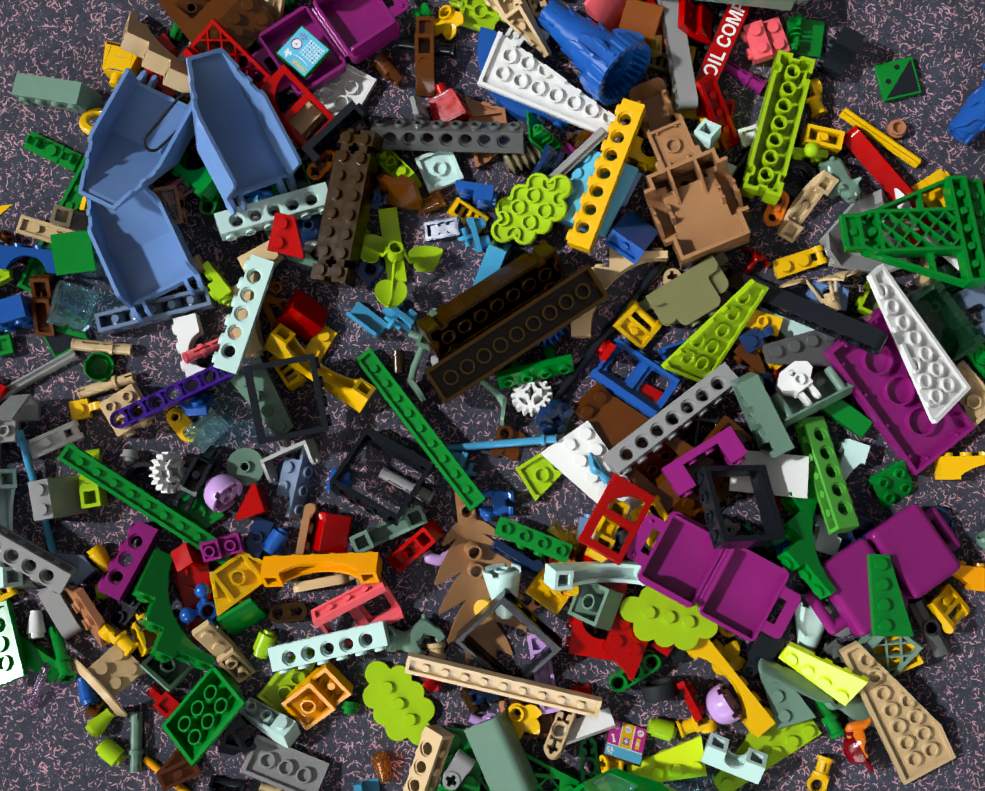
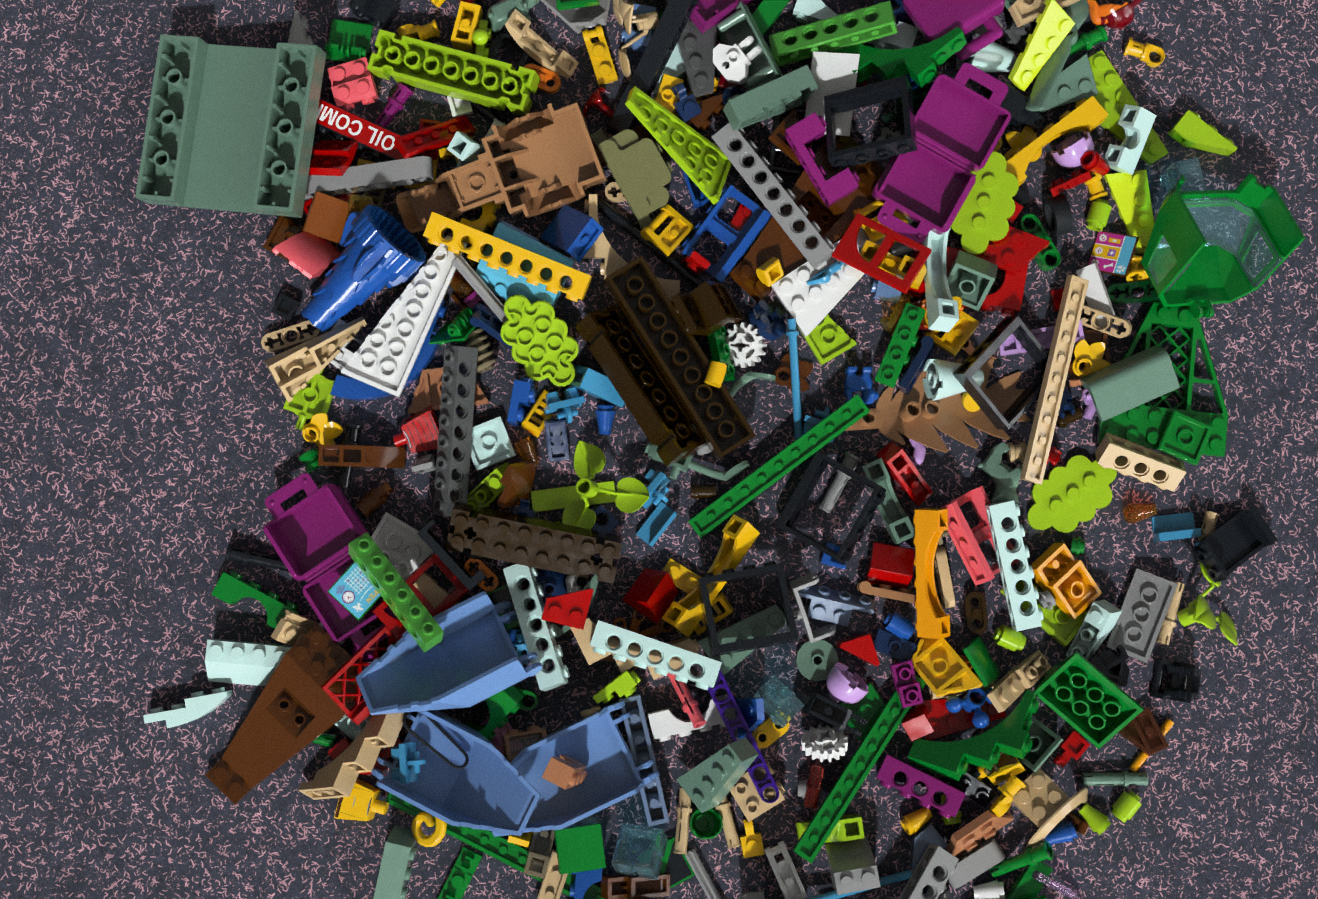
camera: 90 degrees left, 0 degrees up
light grey piece [442,749,476,790] -> none
none -> bright green brick [348,532,444,653]
none -> dark azure hips [391,742,426,784]
none -> nougat arch [542,754,588,789]
none -> blue cone [595,404,616,435]
none -> dark brown bracket [671,281,743,336]
none -> sand green wedge [676,737,759,813]
none -> yellow brick [704,361,727,388]
none -> yellow brick [756,257,784,287]
none -> clear red axle [803,764,824,809]
none -> light grey plate [1037,590,1056,610]
none -> red cone [1080,150,1110,176]

